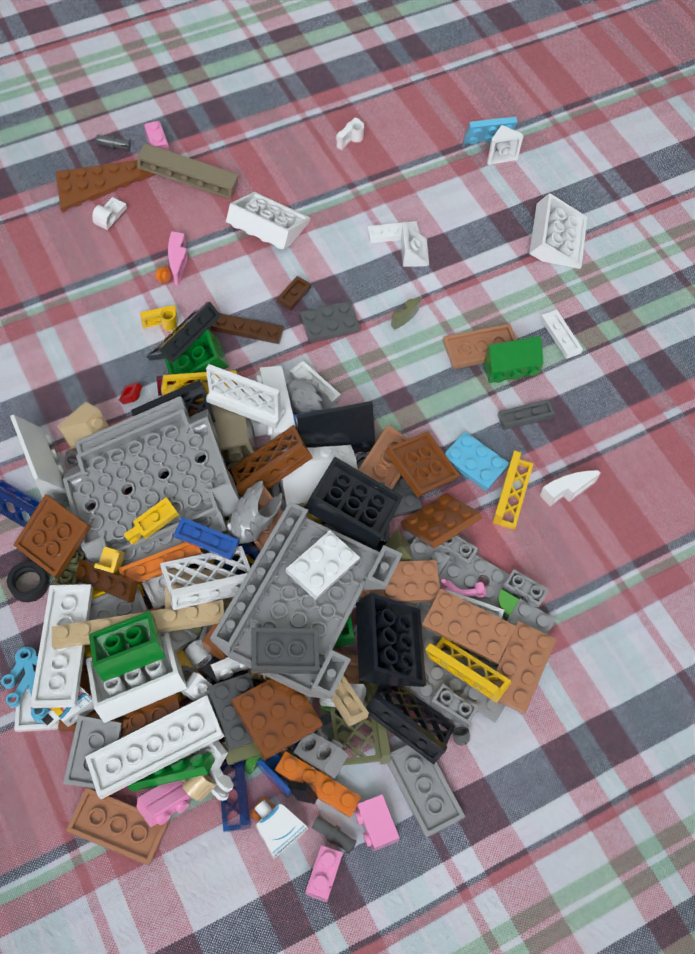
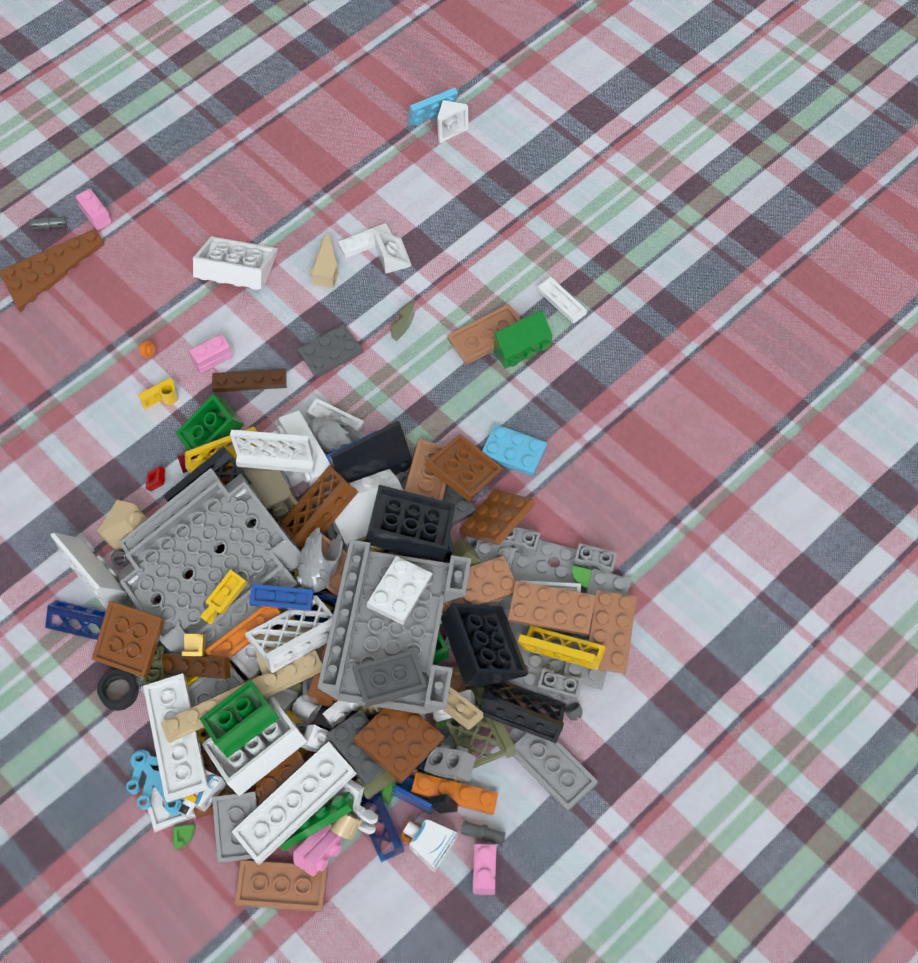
camera: 10 degrees left, 0 degrees up
white plate [92,197,127,230] -> none
dark tan brick [137,143,238,200] -> none
black fence [147,302,221,363] -> none
bright pink slope [168,231,188,286] -> none
reddish brown plate [277,276,311,310] -> none
white plate [336,117,364,150] -> none
bright pink brick [354,795,399,851] -> none
bright pink piece [441,579,487,598] -> none
yellow fence [492,450,534,530] -> none
dark grey tile [497,400,556,430] -> none
white slope [529,193,587,269] -> none
white slope [540,470,601,506] -> none
none -> bright green tile [173,824,196,850]
none -> bright pink brick [189,334,233,374]
none -> tan slope [310,232,339,289]

